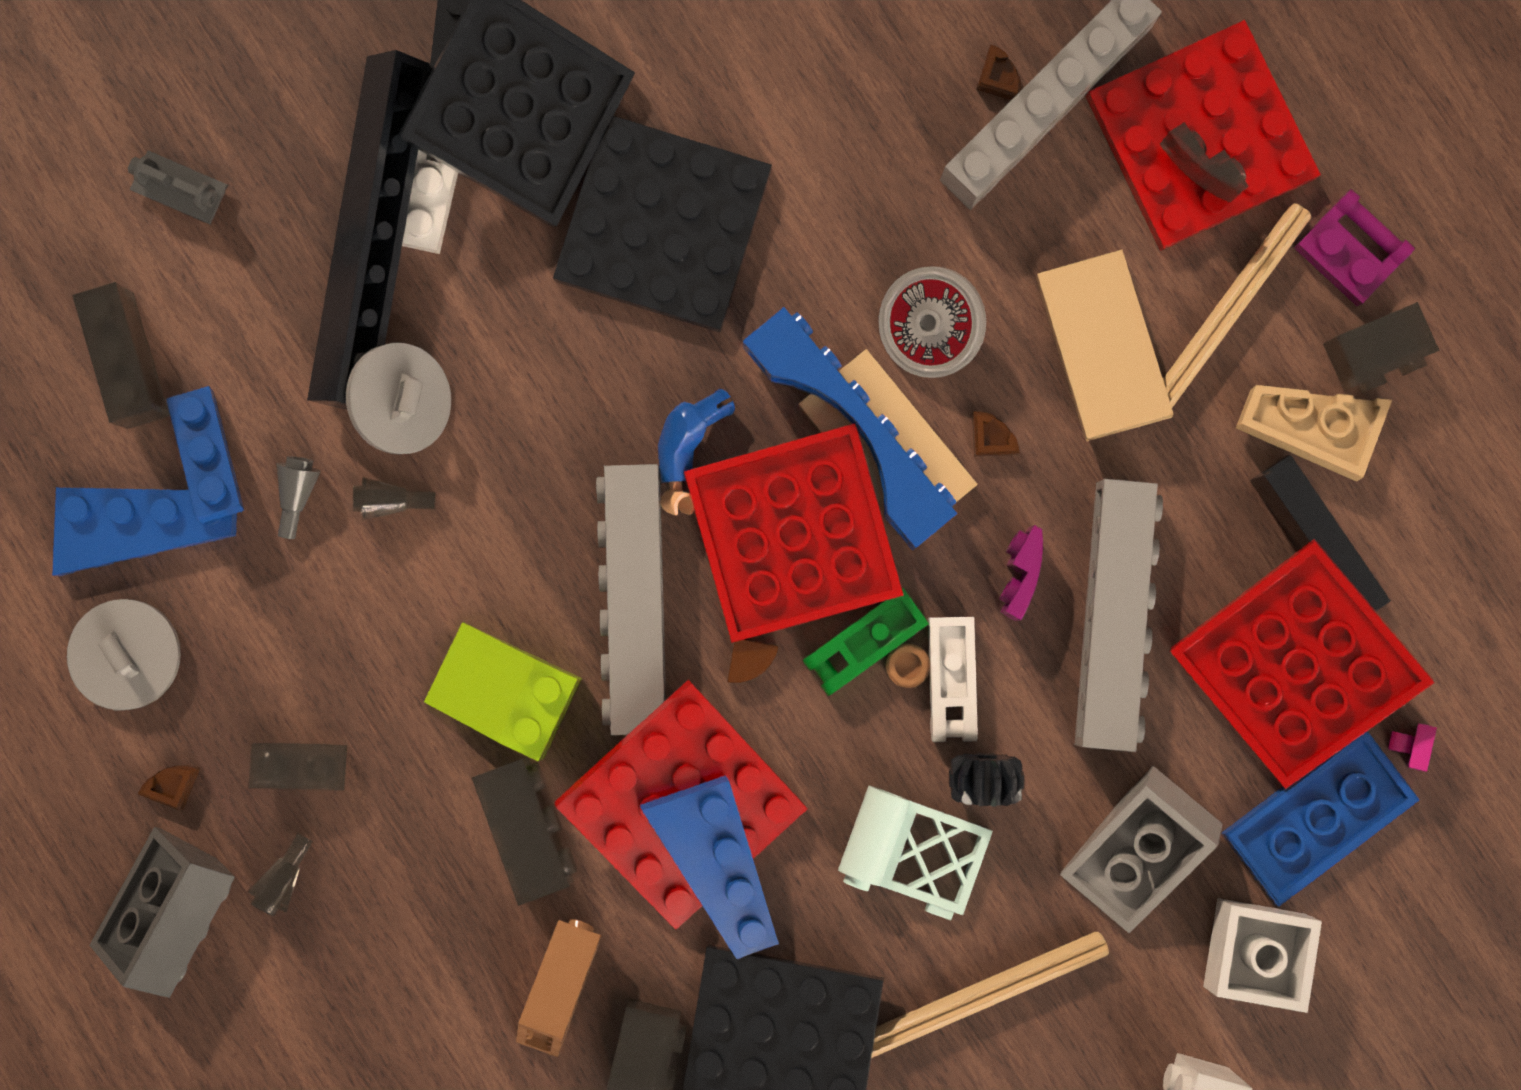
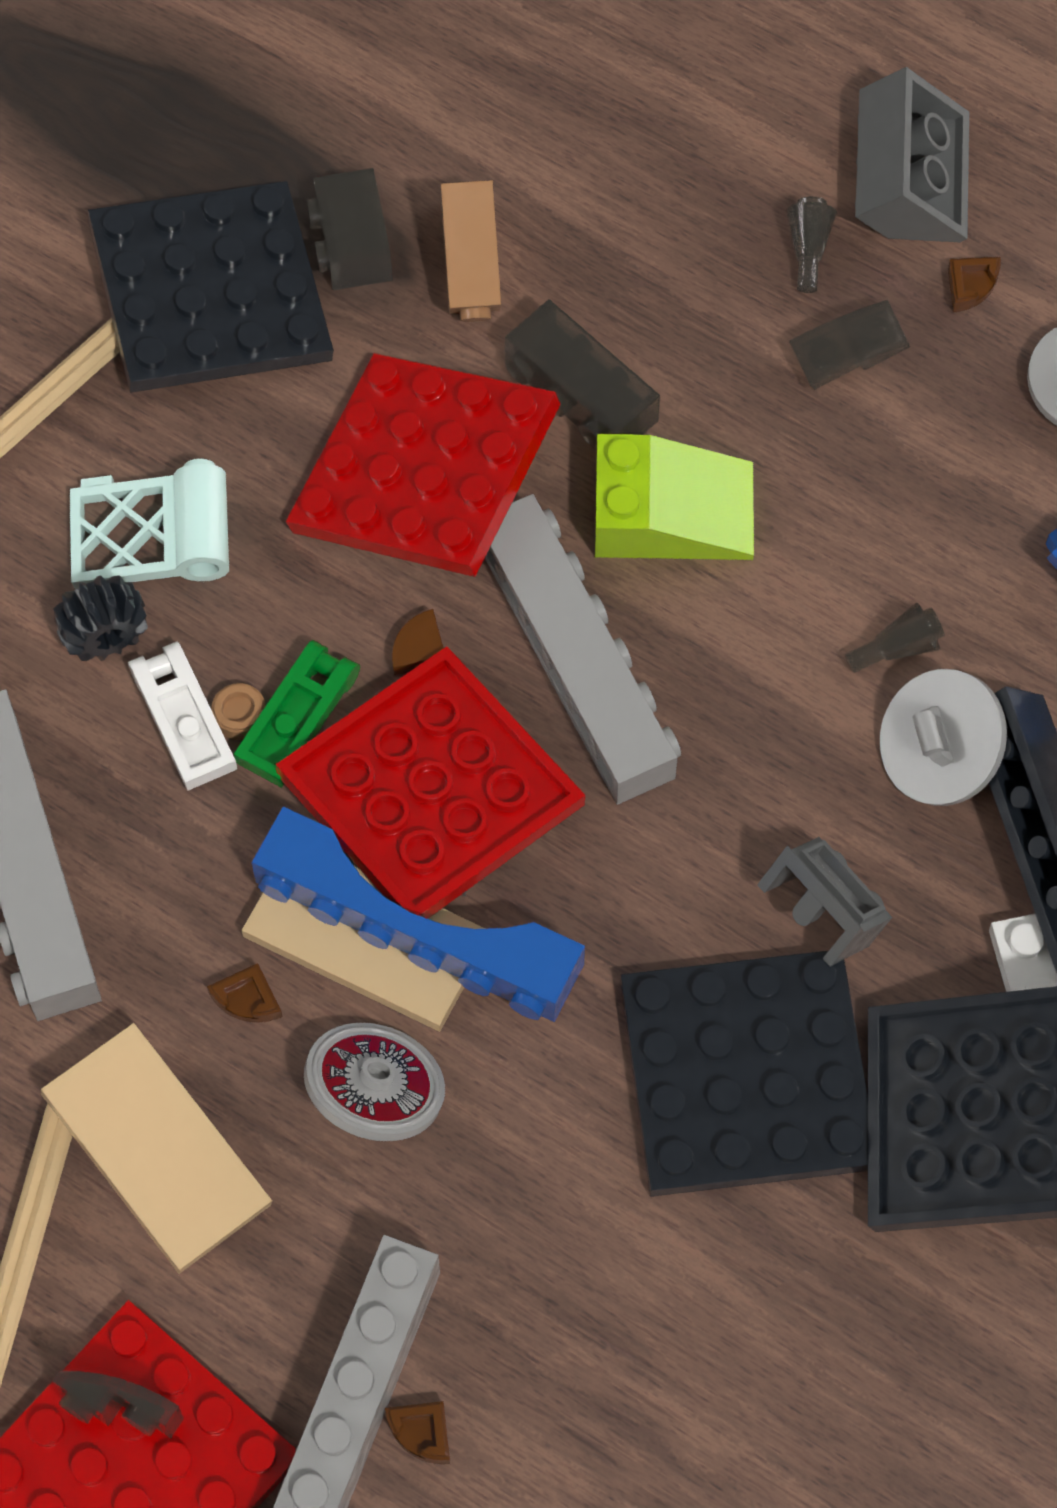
camera: 160 degrees right, 20 degrees down
dark grey cone [276,456,321,539] -> none
blue wing [640,775,779,959] -> none
blue arm [657,389,735,516] -> none
magenta slope [999,525,1043,621] -> none
none -> dark grey window [757,837,893,967]

